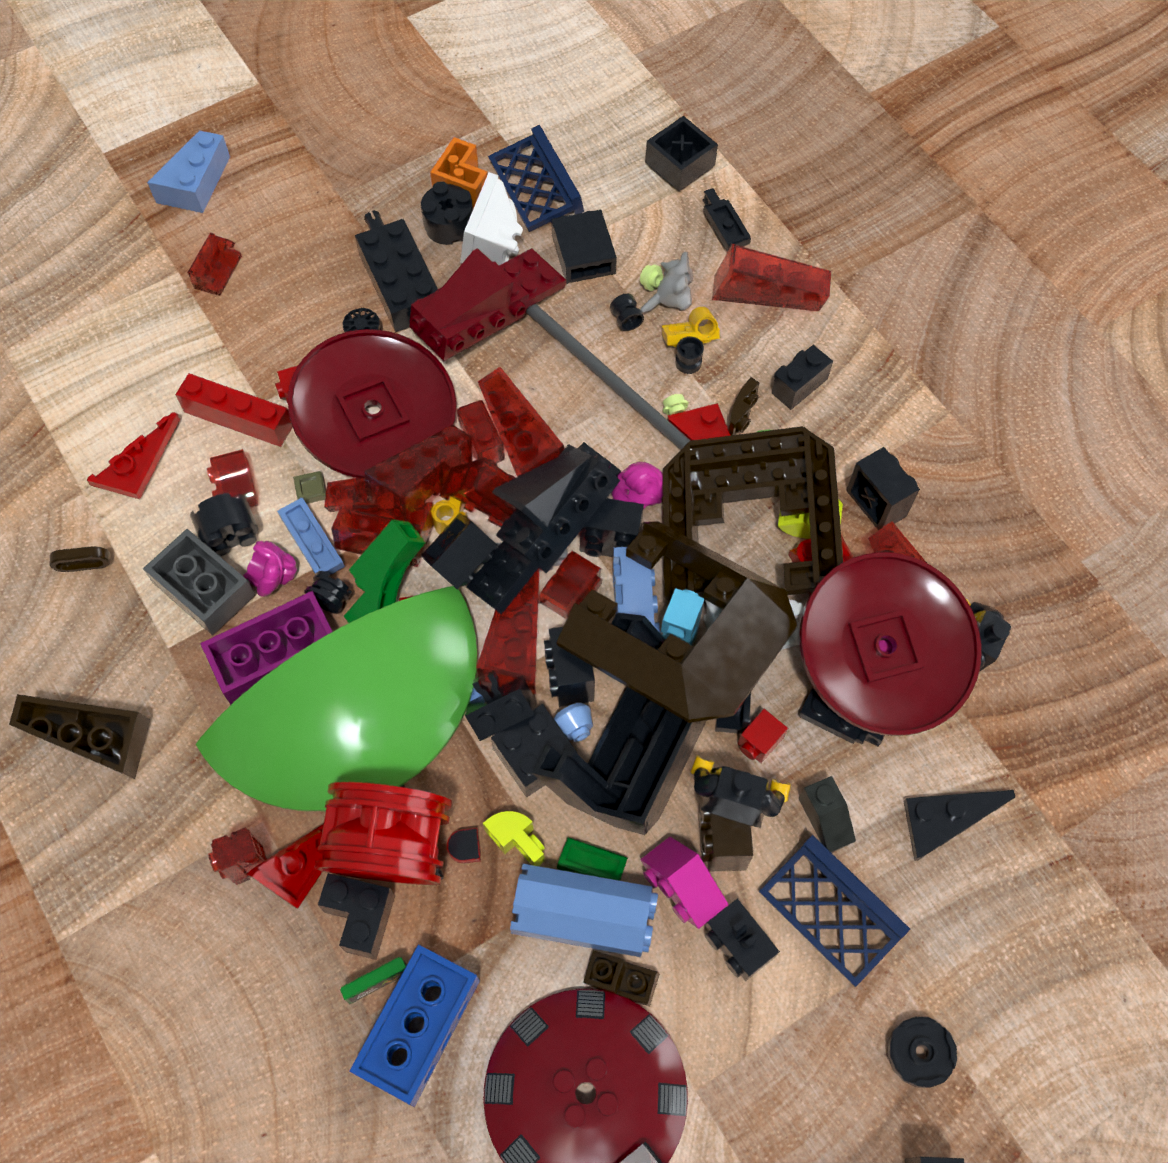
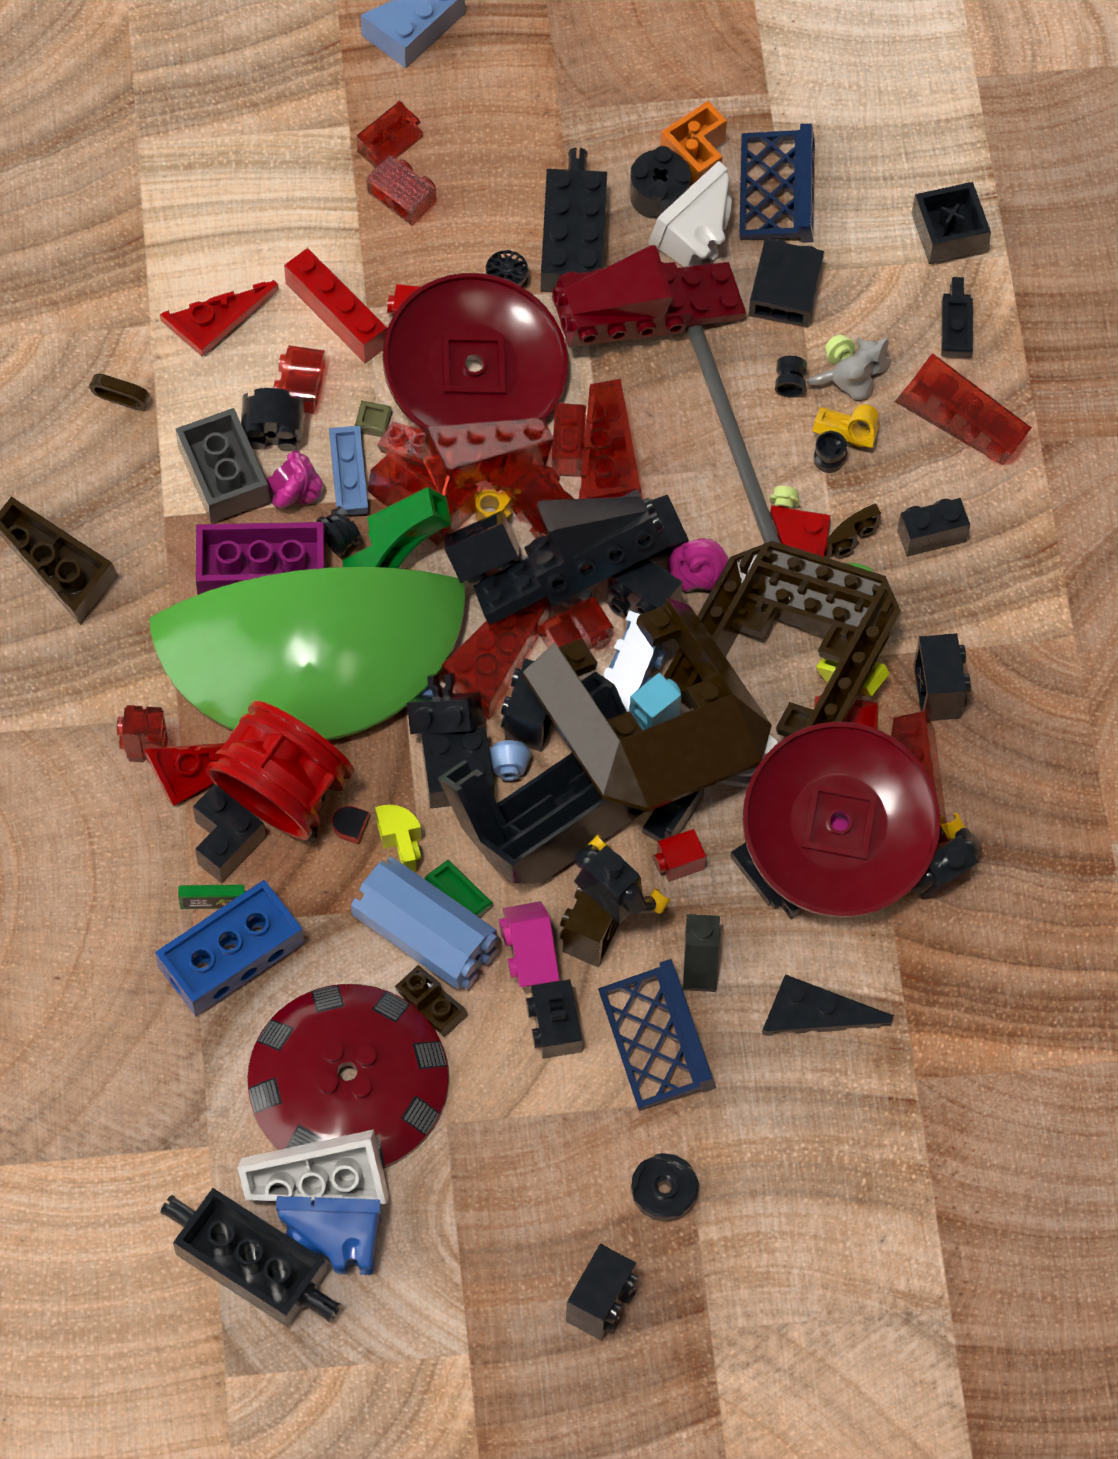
camera: 25 degrees right, 0 degrees up
none -> clear red brick [367,155,437,225]

